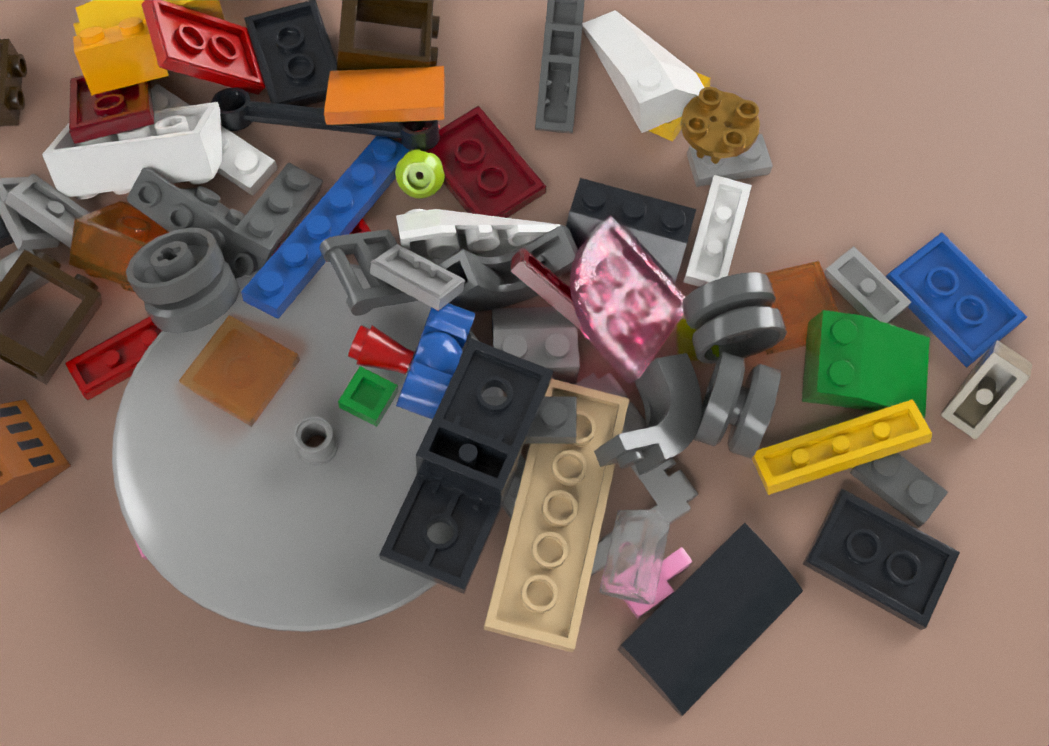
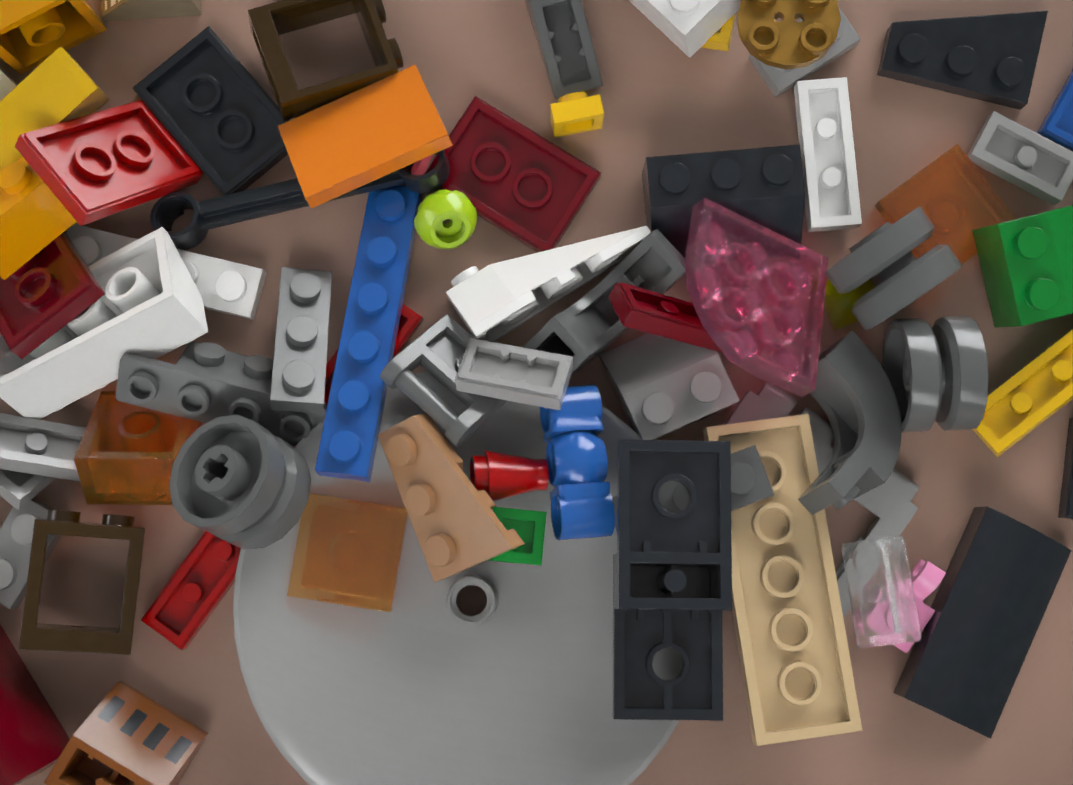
camera: 15 degrees left, 15 degrees up
none -> medium nougat wing [378,413,525,583]
none -> yellow plate [550,92,604,138]
none -> black wing [877,11,1048,110]

